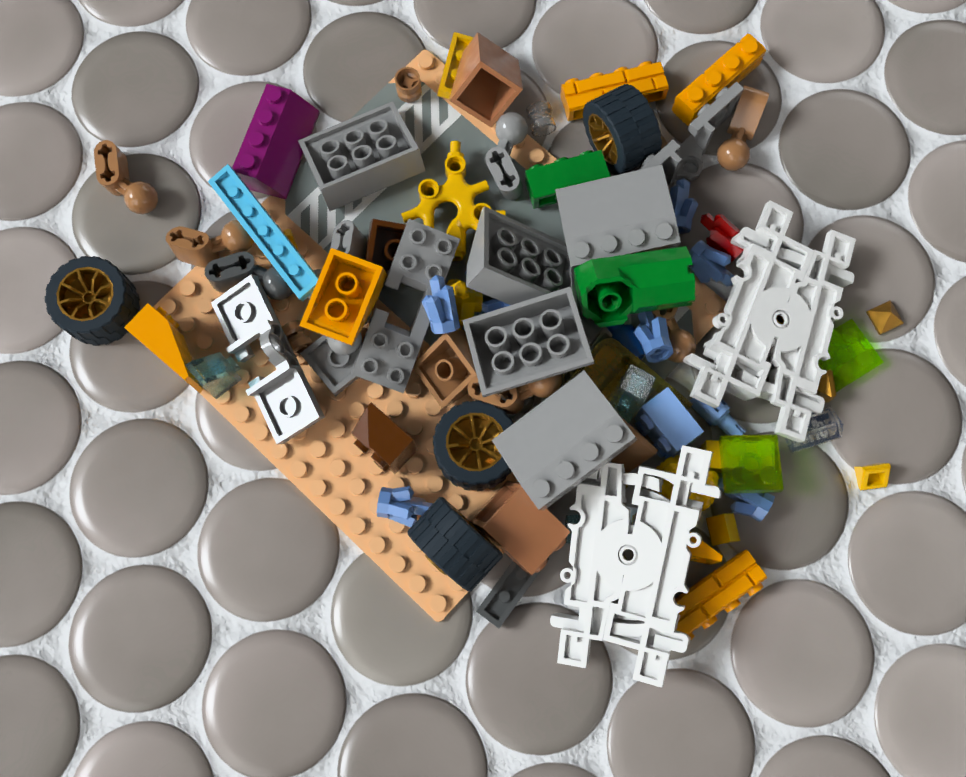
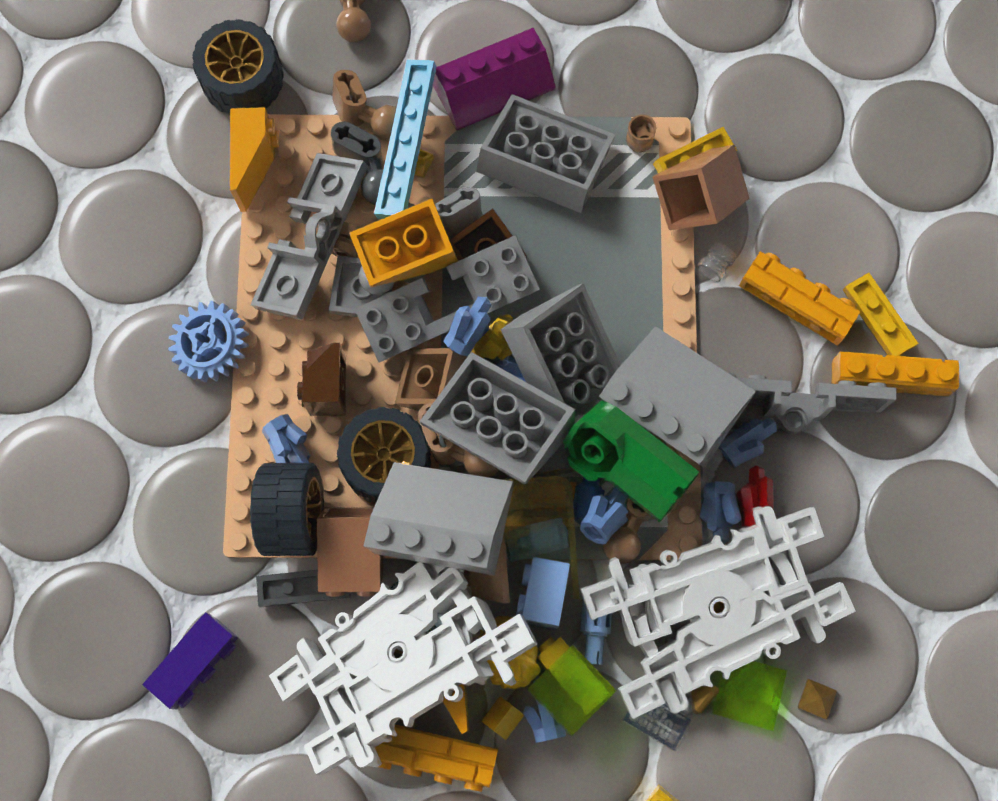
camera: 45 degrees right, 0 degrees up
clear light blue slope [186,352,242,399] -> none
yellow plant [401,141,506,261] -> none
light grey beam [485,112,528,200] -> none
green brick [525,150,610,209] -> none
black wheel [583,84,662,175] -> none
medium nougat beam [717,85,769,171] -> none
none -> dark purple brick [142,612,238,710]
none -> light blue gear [168,301,249,382]
none -> yellow plate [843,272,919,356]

